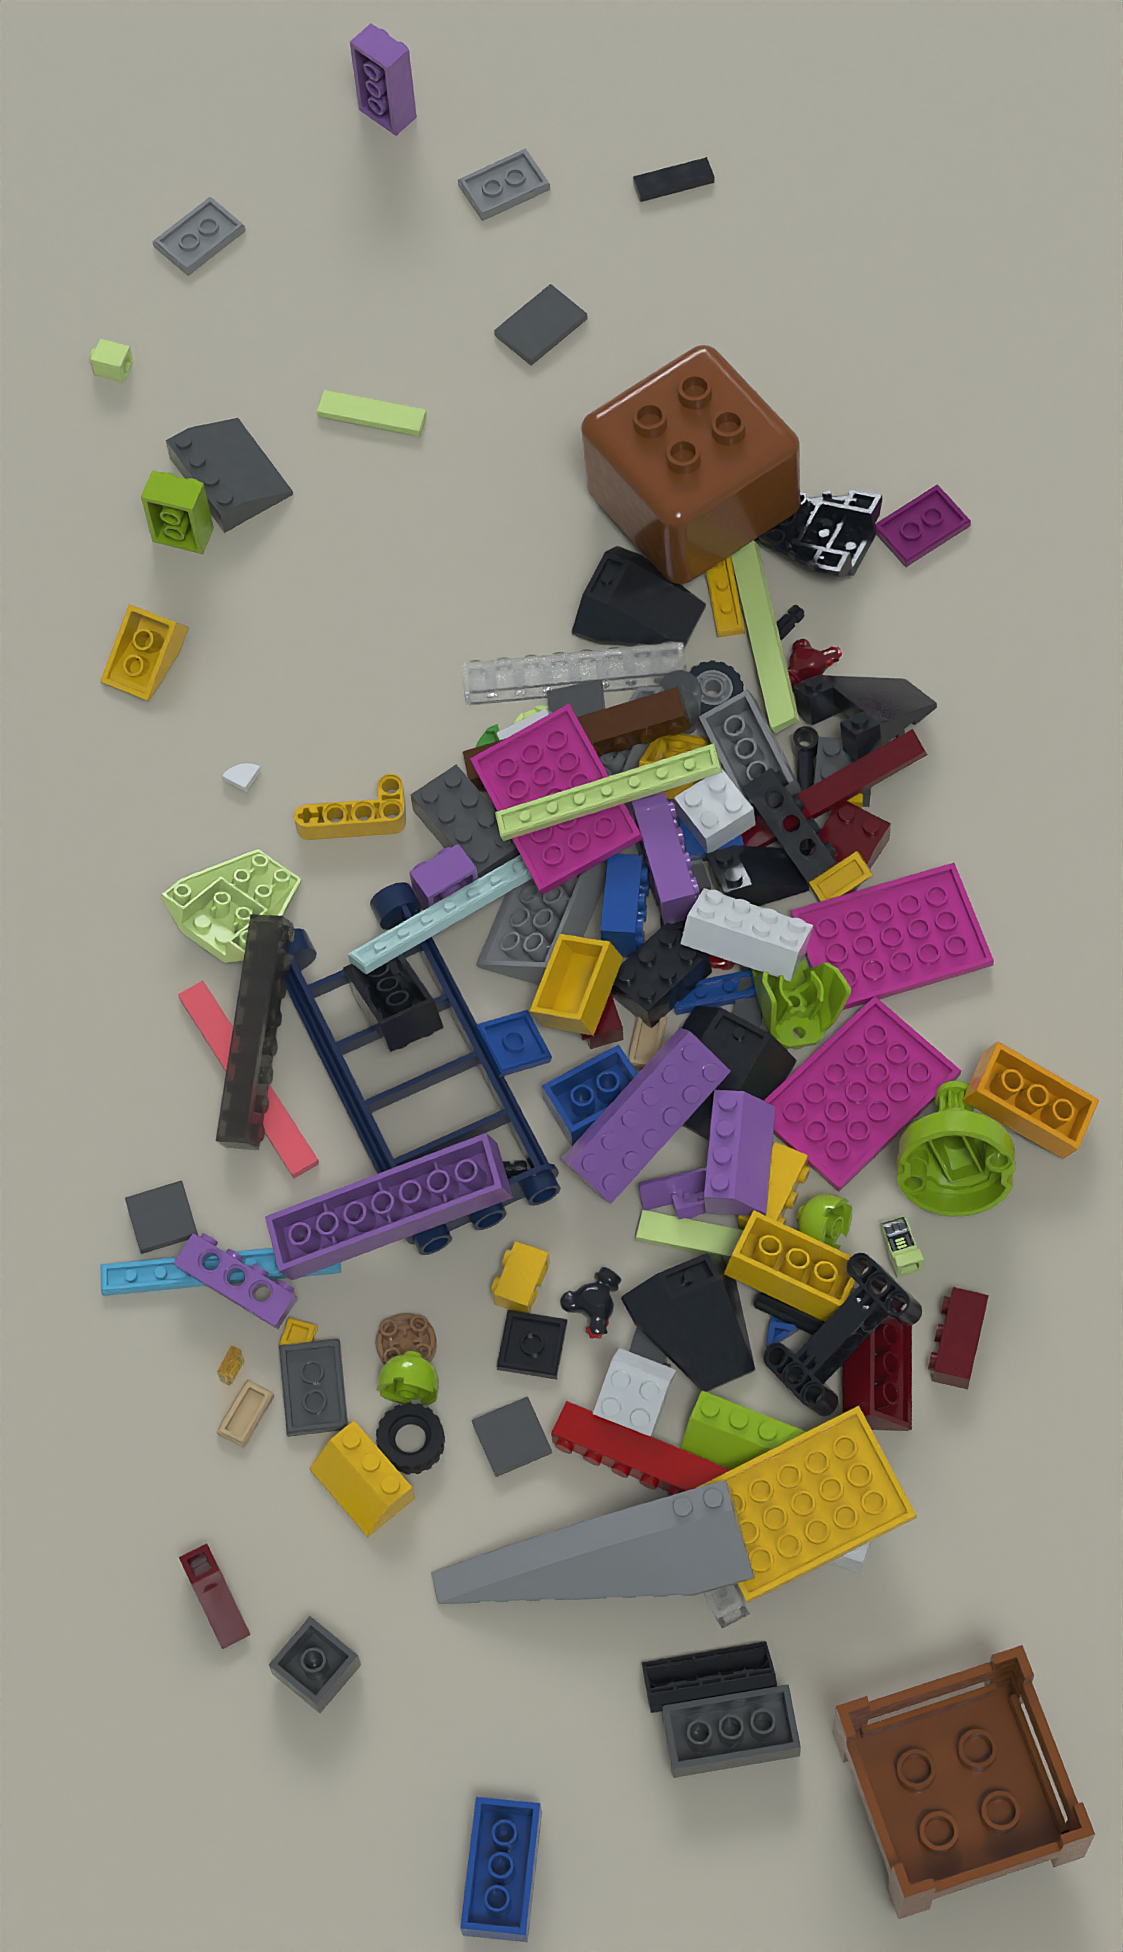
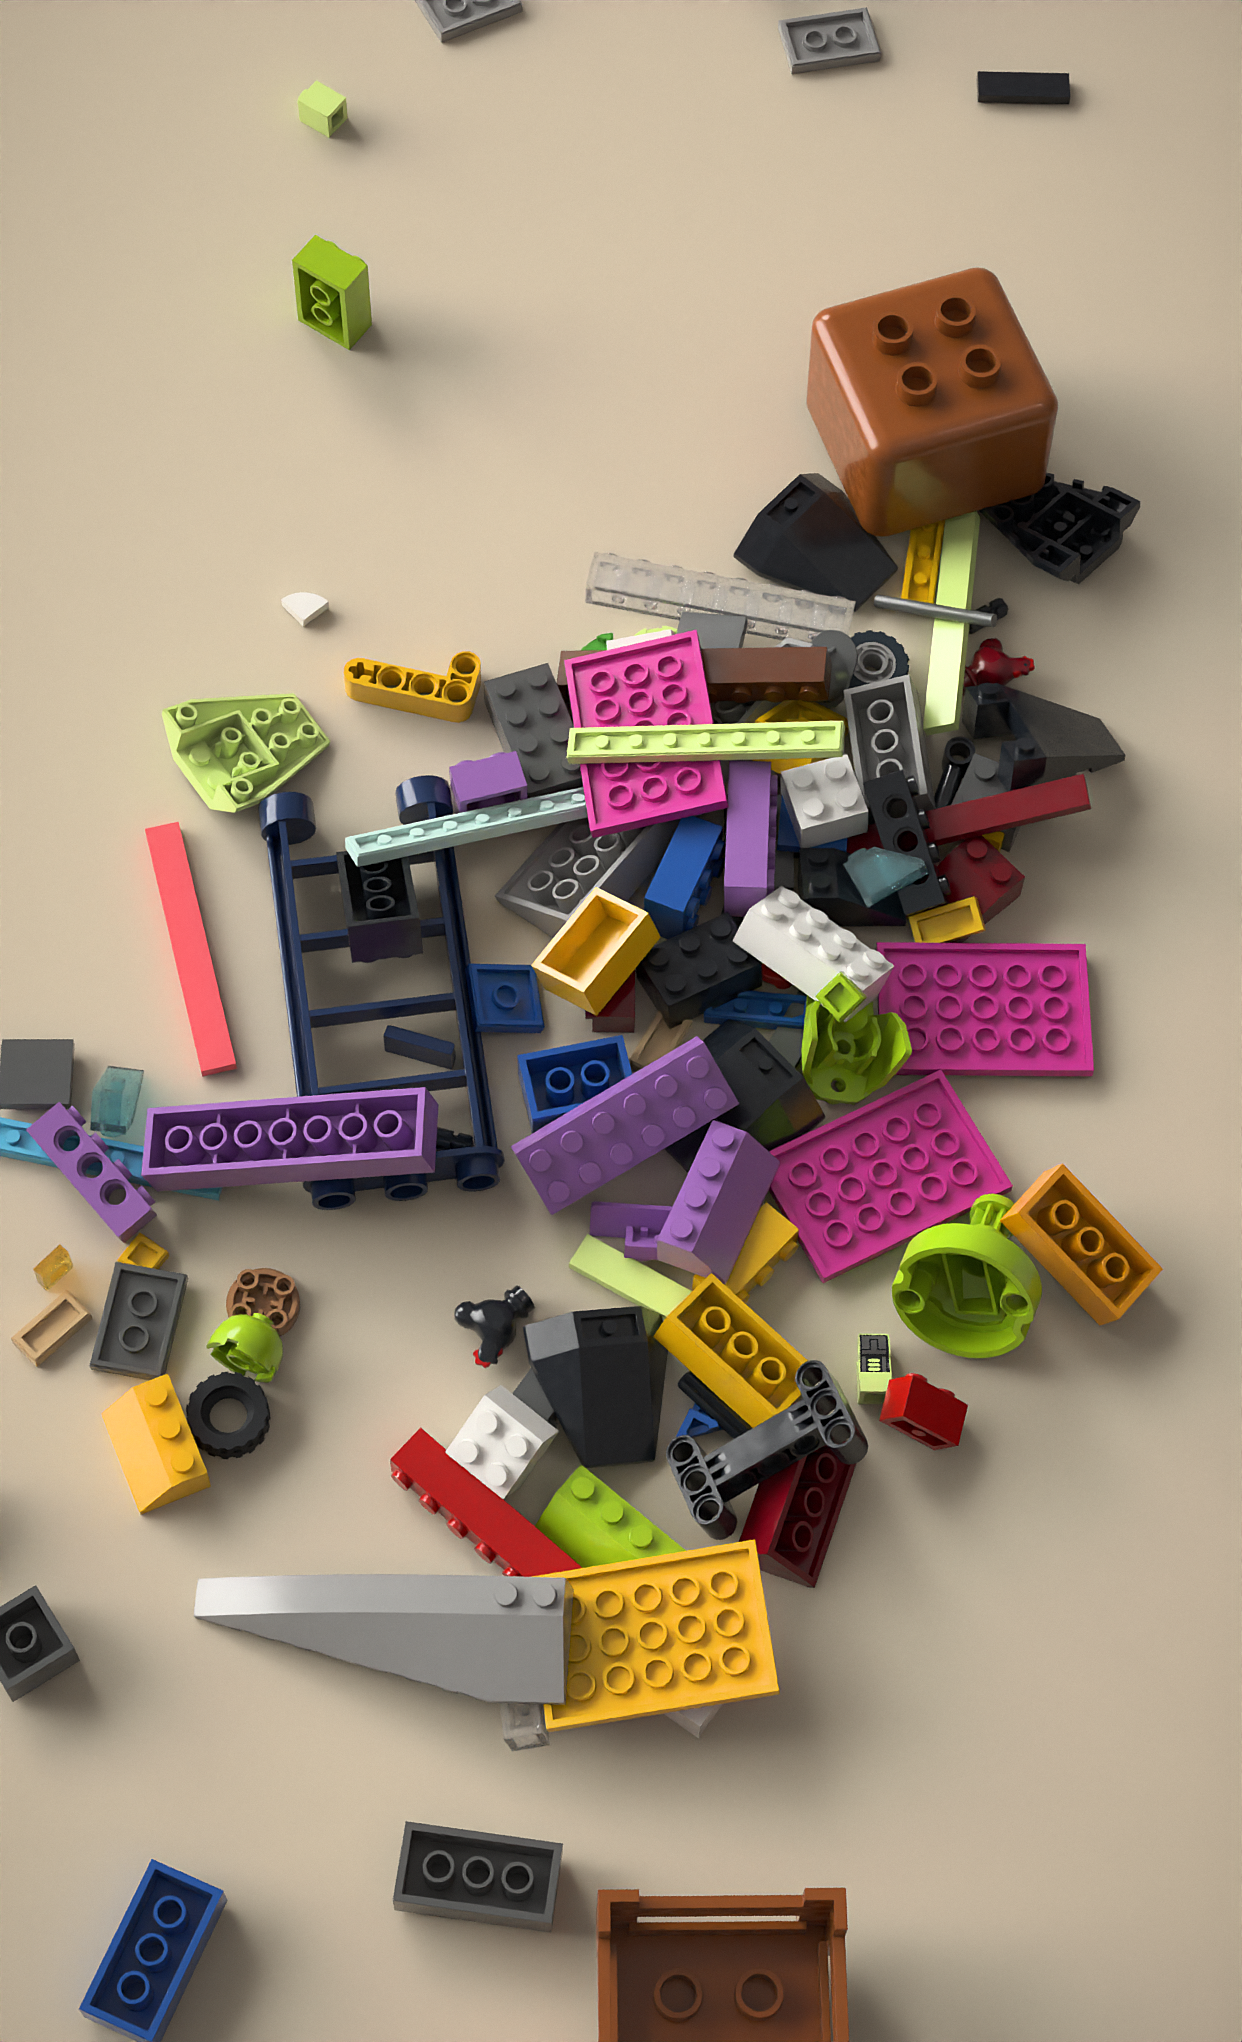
camera: 10 degrees right, 0 degrees up
yellow slope [100,604,189,701] -> none
dark grey slope [166,418,293,533] -> none
clear smoke brick [216,914,295,1150] -> none
yellowish green tile [317,390,427,437] -> none
dark grey tile [472,1397,552,1477] -> none
yellow piece [491,1241,550,1313] -> none
dark grey tile [494,284,588,366] -> none
black tile [497,1310,568,1380] -> none
black piece [642,1641,777,1713] -> none
lime cylinder [796,1194,853,1250] -> none
magenta tile [875,484,971,567] -> none
dark red brick [928,1287,989,1390] -> none
none -> clear light blue slope [90,1066,144,1137]
none -> dark blue tile [383,1025,456,1070]
none -> lime tile [815,971,867,1022]
none -> clear light blue slope [843,847,928,908]
none -> dark grey bar [874,594,997,627]
none -> red brick [879,1373,968,1450]

